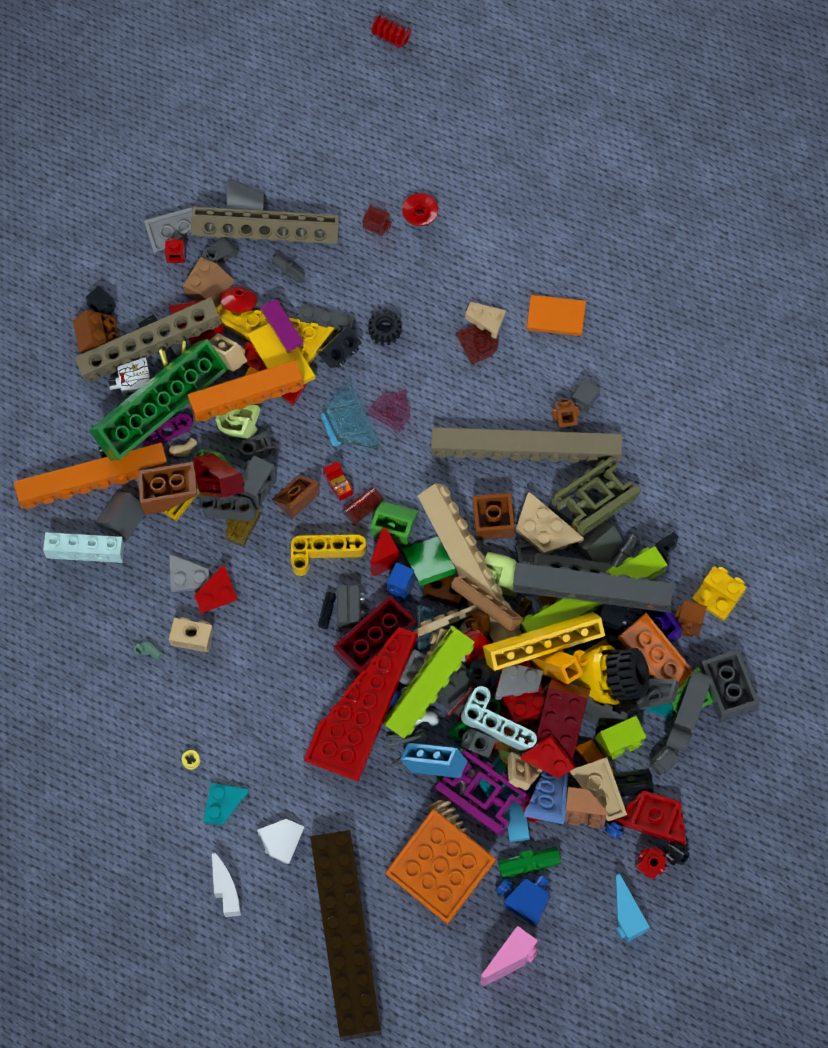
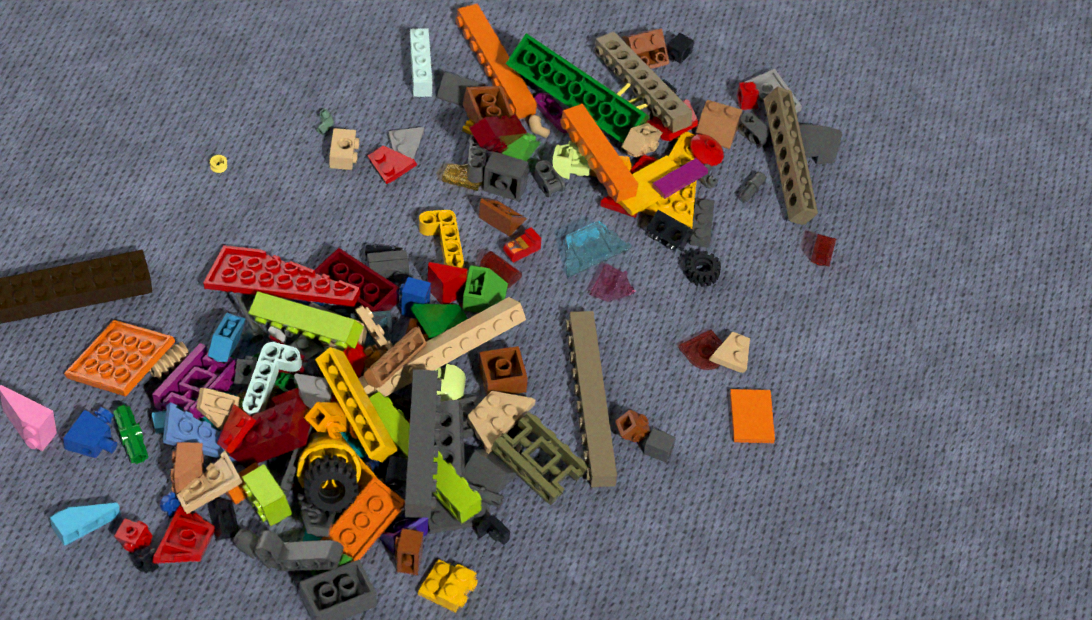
camera: 75 degrees right, 15 degrees down
white torso [108,357,150,397] -> none
teal wing [203,783,249,826] -> none
white slope [212,853,241,917] -> none
white slope [257,819,304,864] -> none
red piece [371,15,412,48] -> none
red dish [402,193,438,226] -> none

